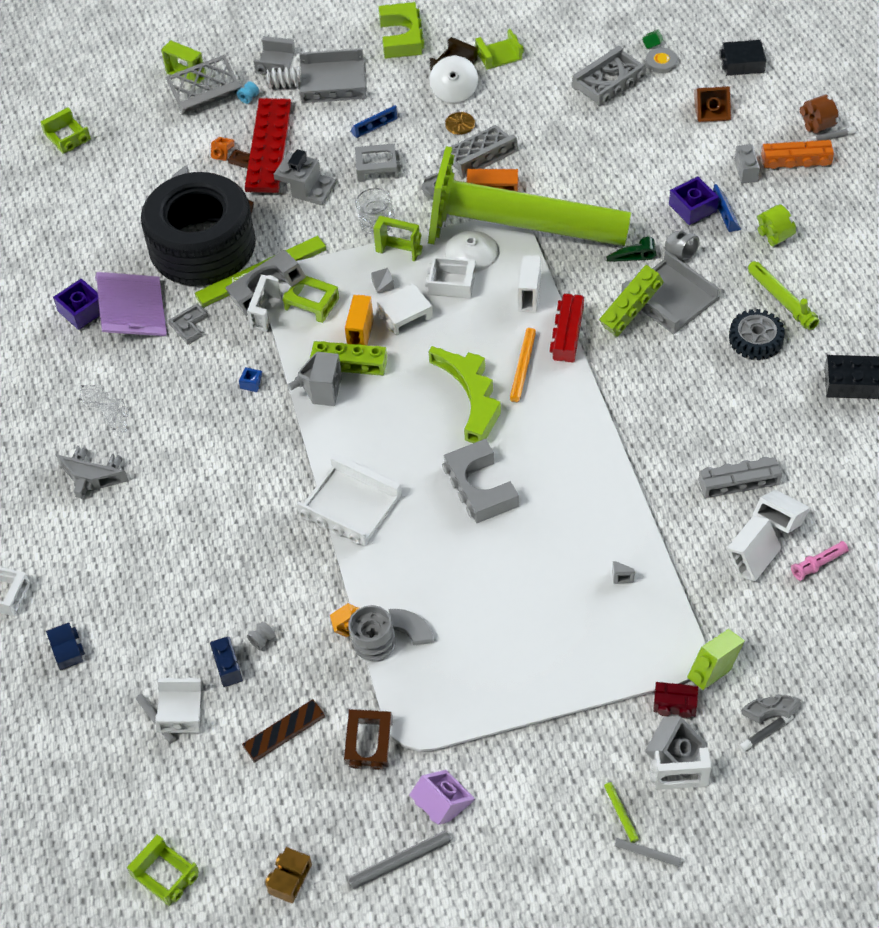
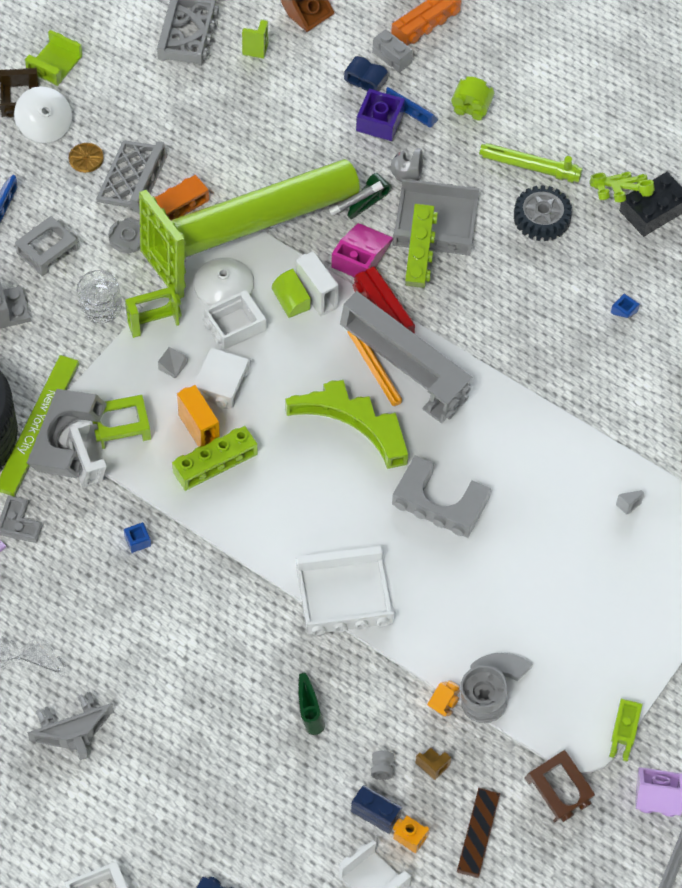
camera: 45 degrees left, 5 degrees up
light grey piece [288,352,342,406] -> none
light grey brick [698,457,782,498] -> none
none -> lime panel [242,19,268,59]
none -> lime brick [271,269,310,318]
none -> dark green piece [298,672,325,735]
none -> light grey bar [329,181,384,216]
none -> dark pink slope [331,223,393,277]
none -> light grey brick [340,291,472,424]
none -> dark blue brick [344,56,388,92]
none -> light orange brick [393,816,430,854]
none -> pearl gold panel [415,748,451,780]
none -> lime plant [589,172,655,203]
none -> lime hinge [609,699,642,761]
none -> blue slope [611,294,640,318]

